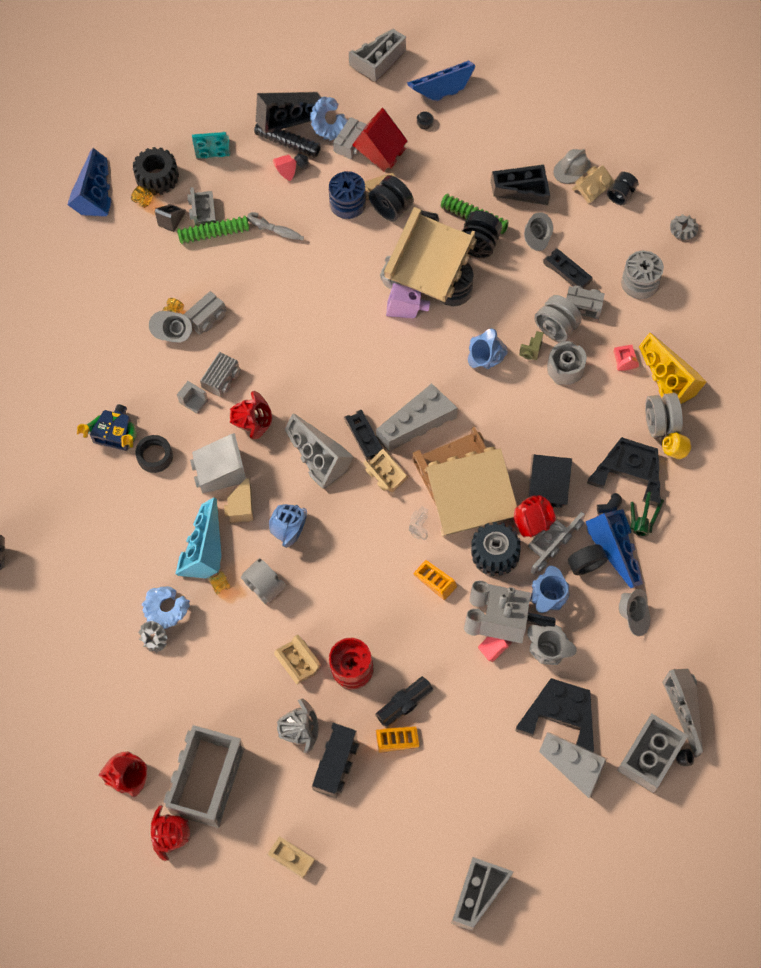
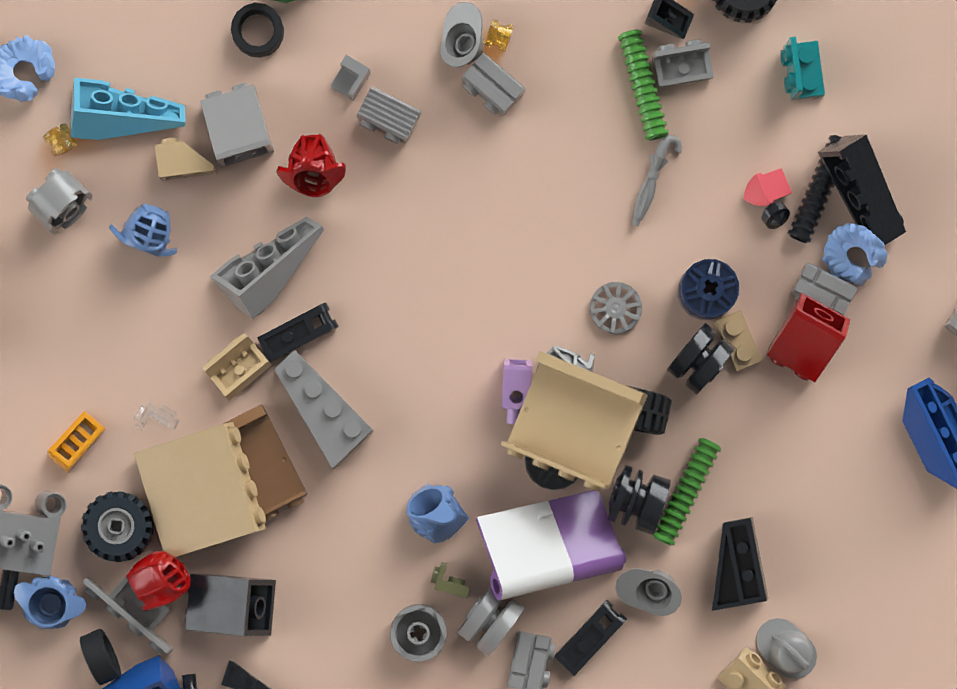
camera: 85 degrees right, 20 degrees up
black tile [417,111,434,129] -> none
none -> door [476,490,626,600]
none -> light grey wheel [590,282,642,334]

